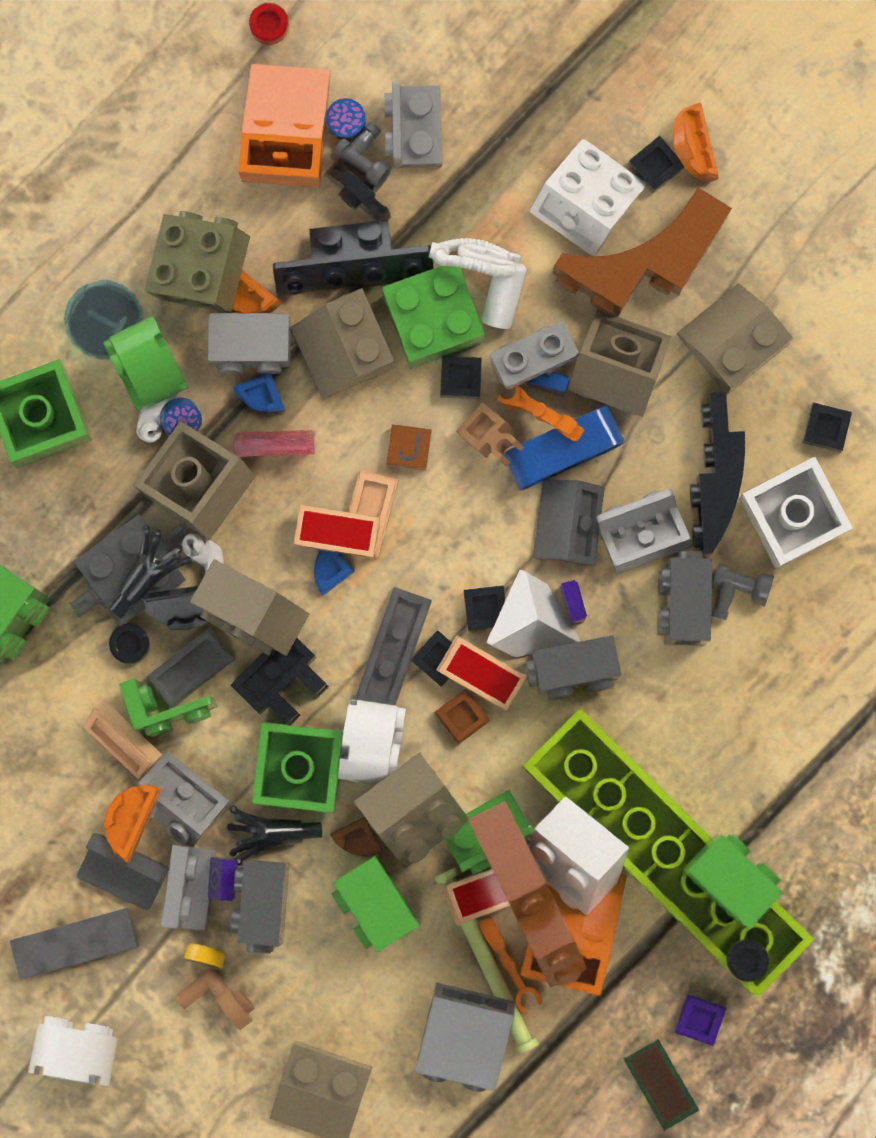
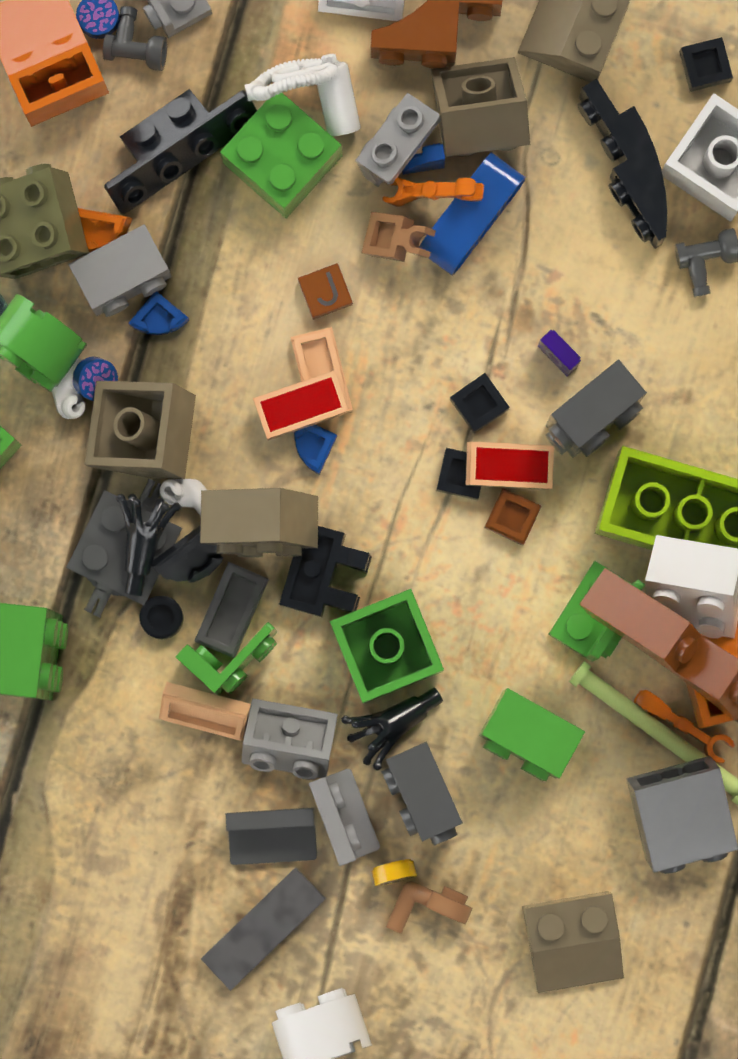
camera: 30 degrees left, 0 degrees up
orange plate [104,784,163,863] -> none
dark purple tile [207,857,238,901] -> none
clear pink tile [233,430,316,457] -> none
dark tan slope [291,288,395,400] -> none
black plate [324,163,391,222] -> none
dark orange tile [330,817,384,856] -> none
white brick [338,699,406,785] -> none
flat silver tile [354,587,432,706] -> none
dark tan brick [354,752,469,868] -> none
black tile [440,356,482,399] -> none
red tile [442,869,510,925] -> none
white slope [487,570,581,658] -> none
dark grey panel [533,480,605,566] -> none
light grey bracket [596,489,692,574] -> none
dark grey brick [657,551,713,646] -> none

